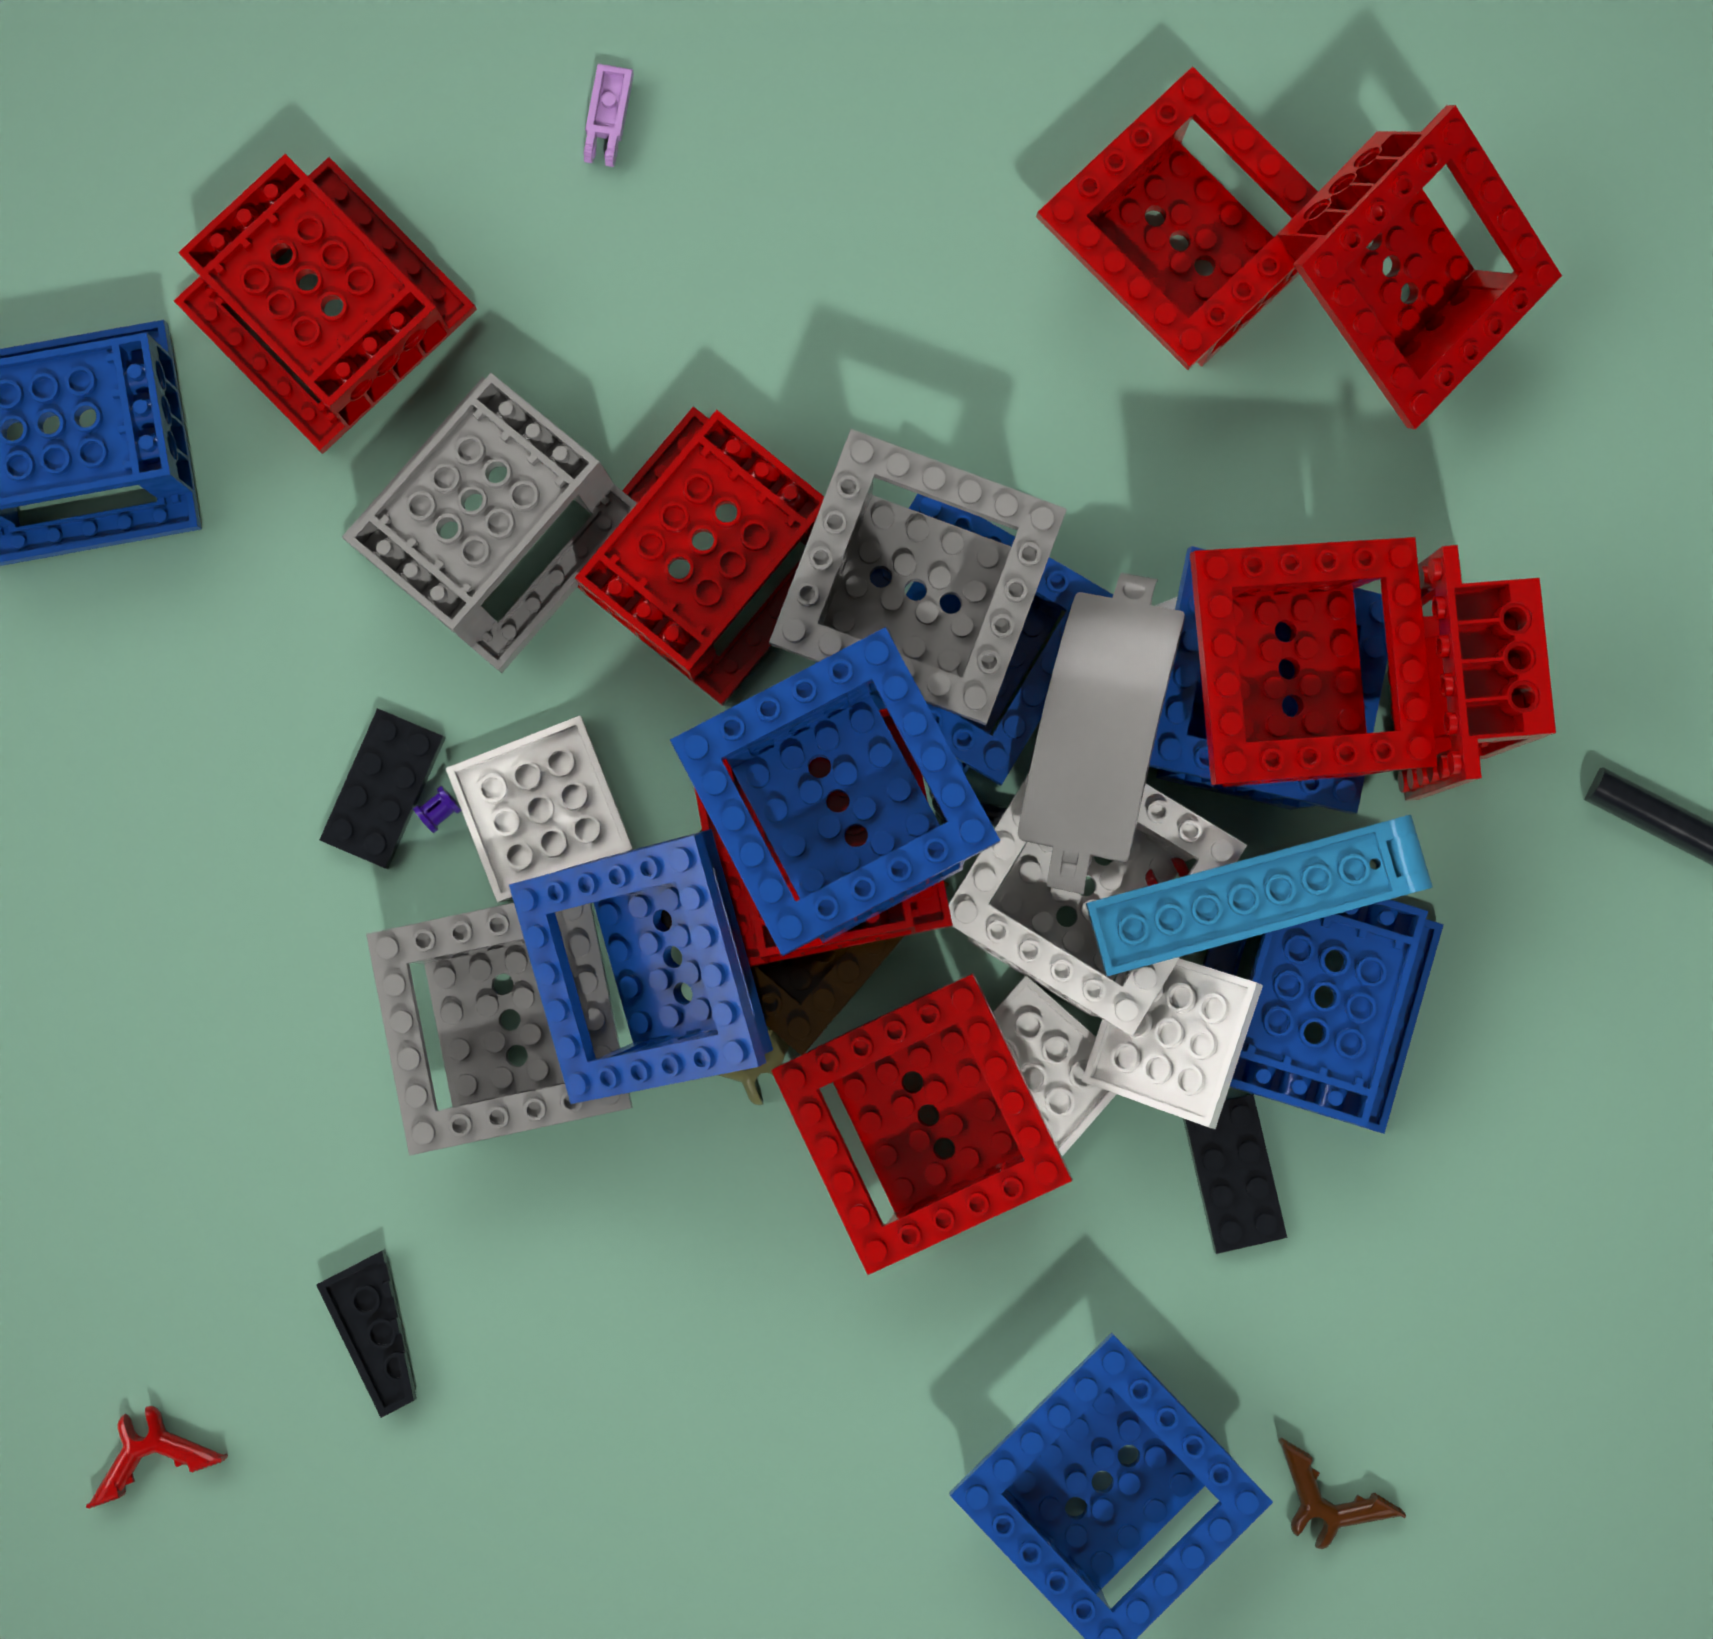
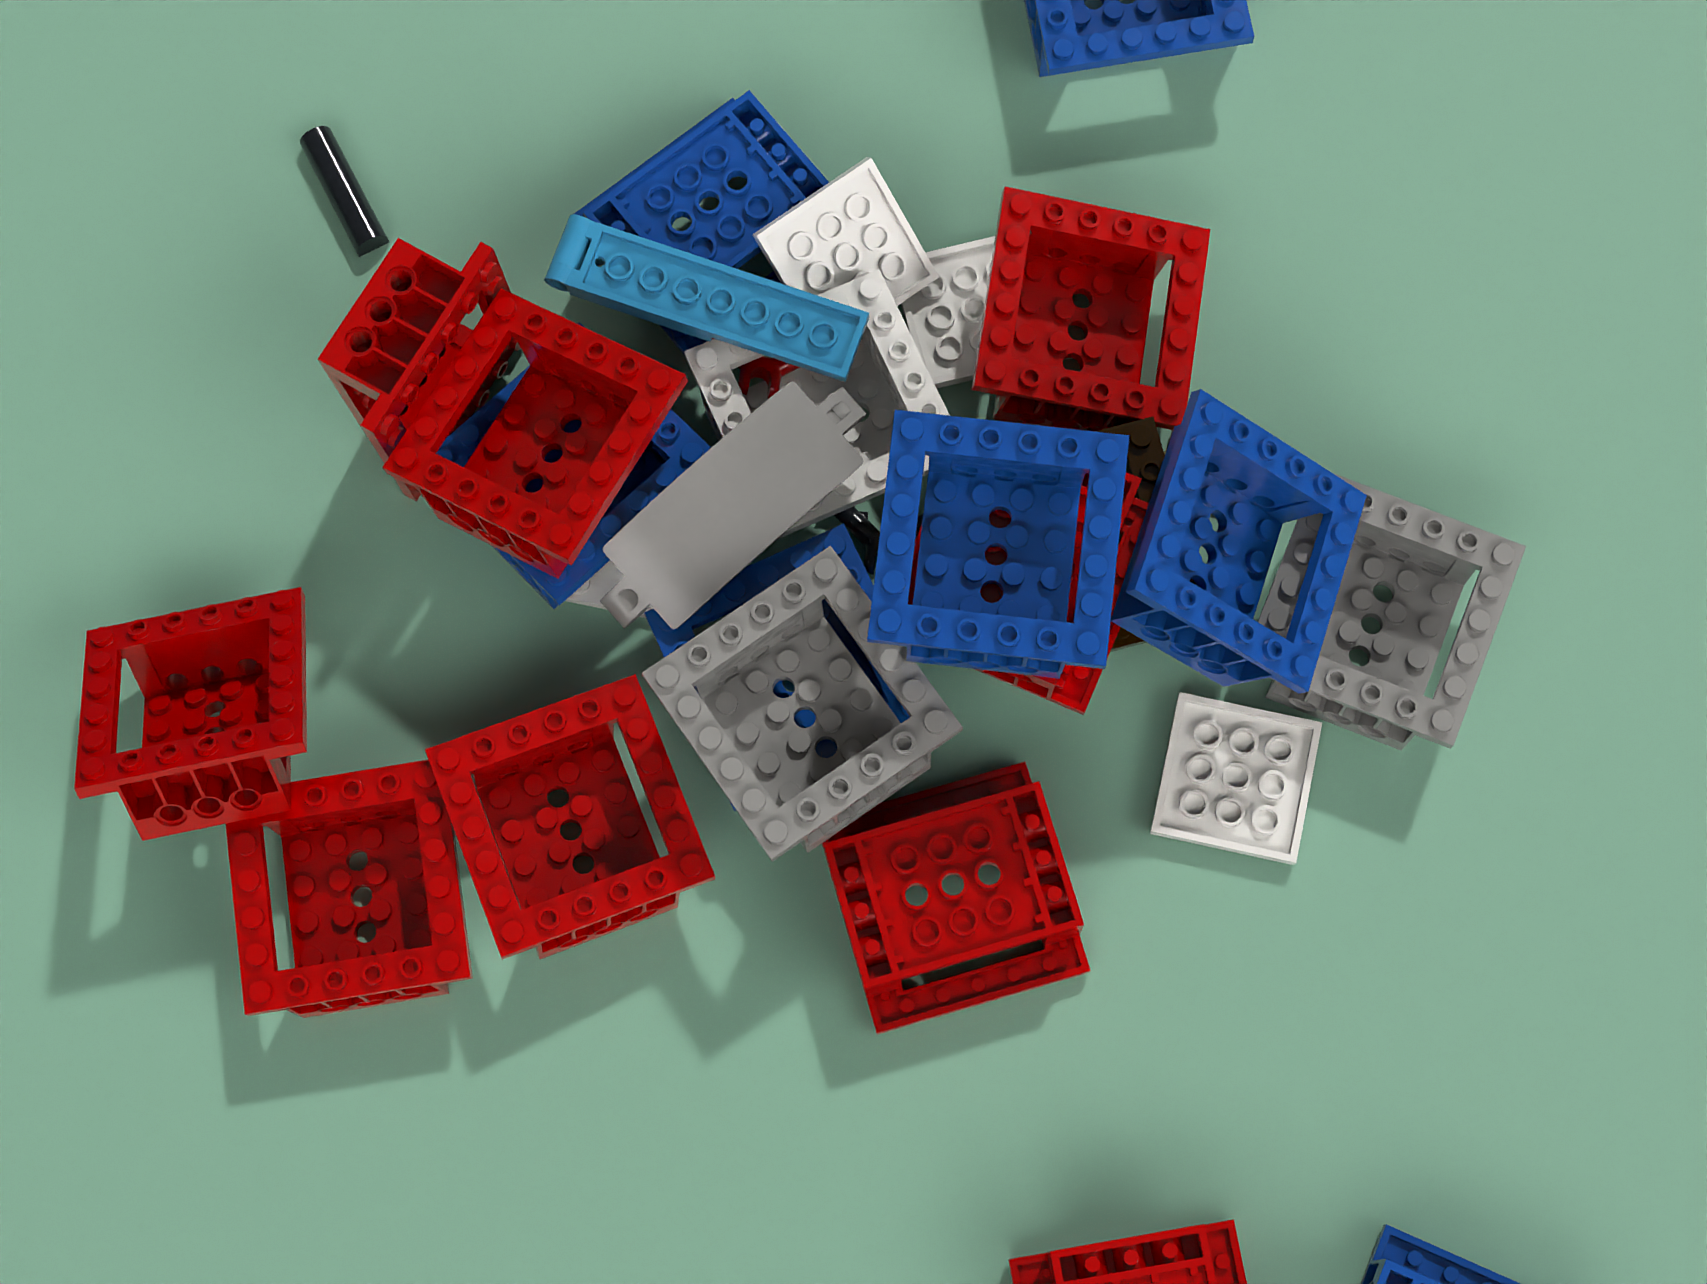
camera: 135 degrees left, 10 degrees down
black wing [316,1249,417,1418] -> none
black plate [319,708,446,869] -> none
light grey plate [342,373,637,673] -> none
dark purple bush [413,786,462,833] -> none
black plate [1183,1094,1287,1254] -> none
none -> red plate [425,674,715,960]

